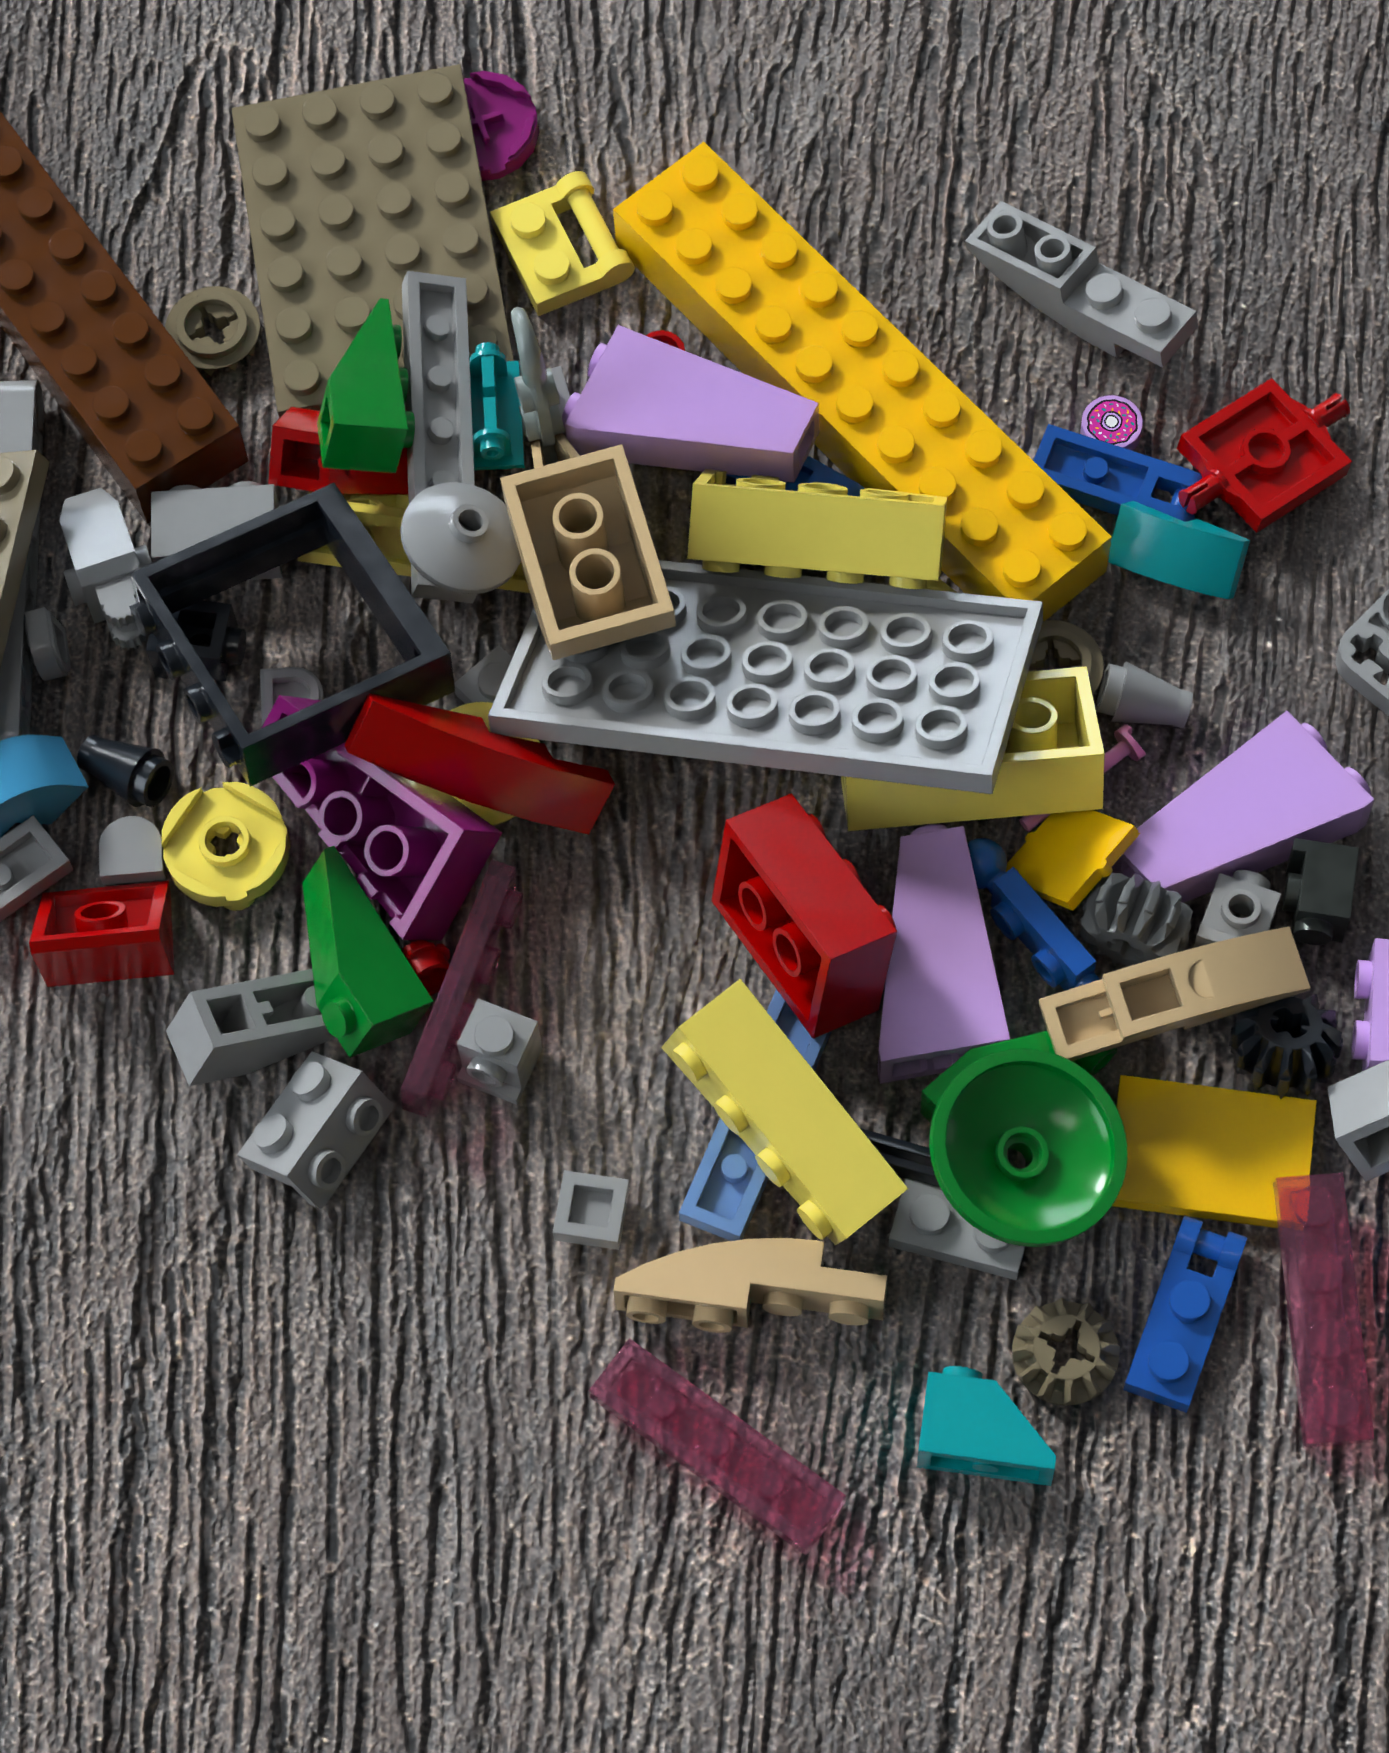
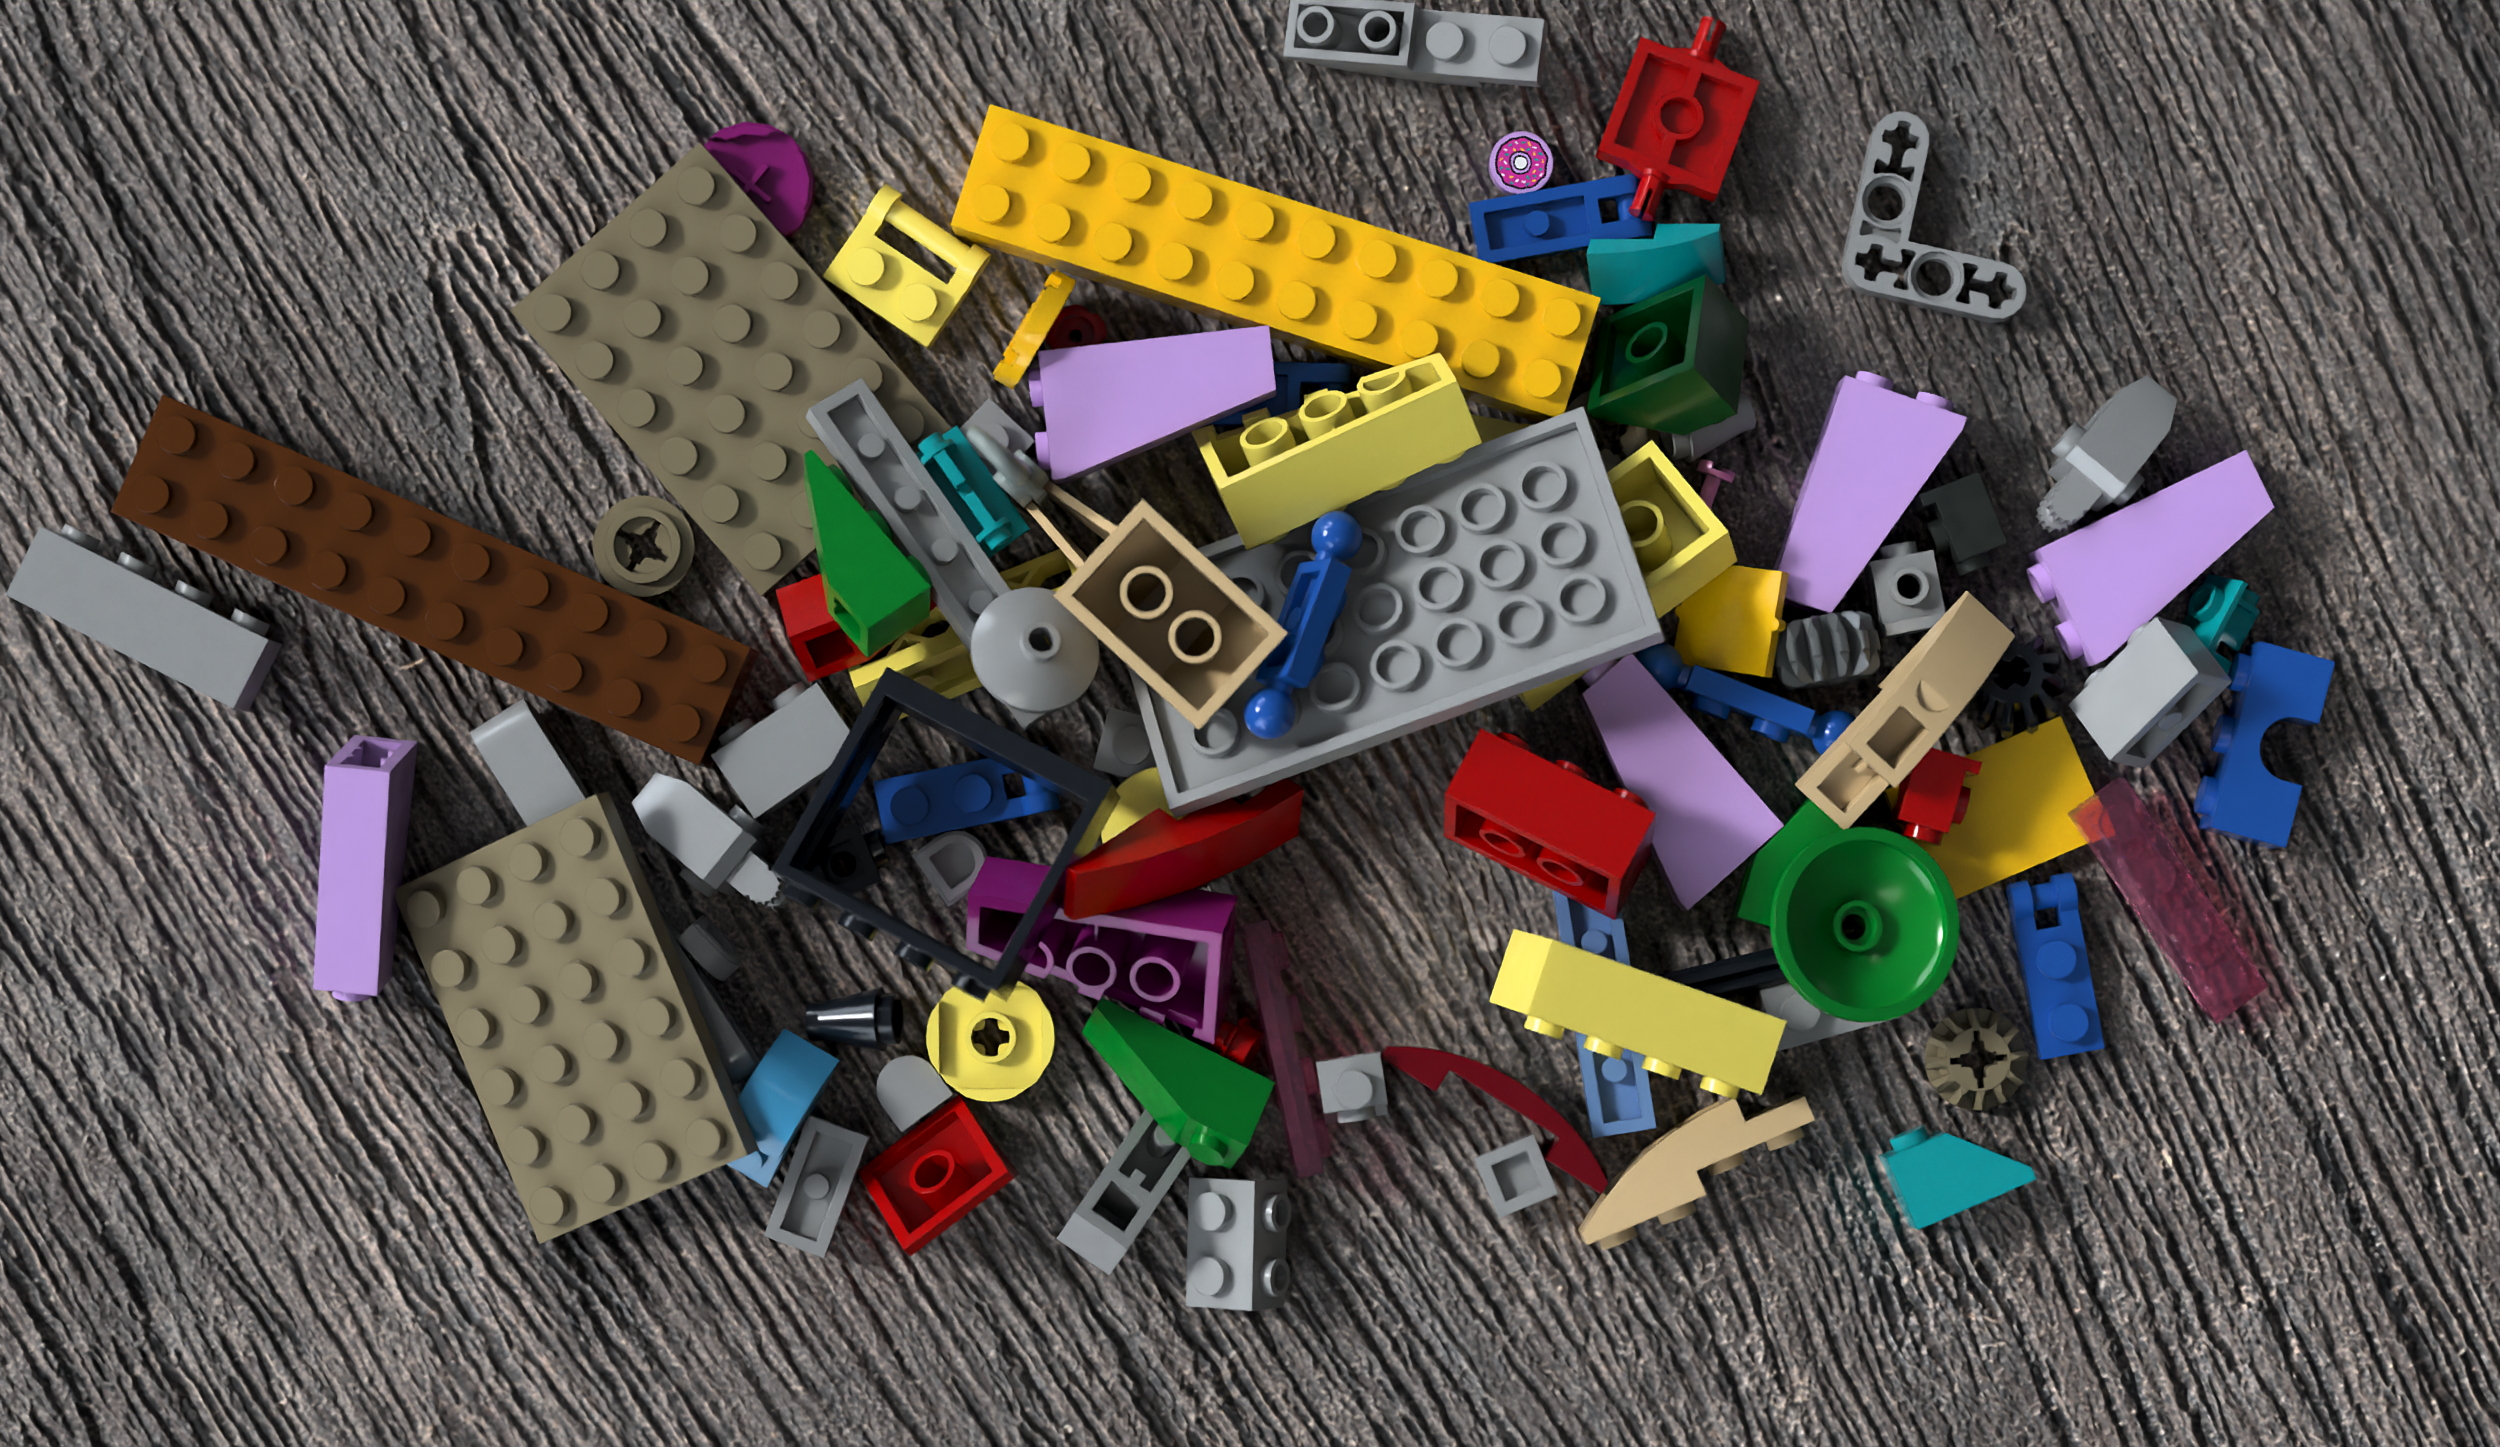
camera: 30 degrees left, 20 degrees up
clear pink plate [588,1338,846,1556] -> none
none -> blue plate [873,746,1061,844]
none -> yellow tile [992,269,1076,390]
none -> blue plate [1244,511,1363,739]
none -> dark red slope [1380,1045,1608,1194]
none -> dark green slope [1587,274,1749,436]
none -> red brick [1890,747,1982,846]

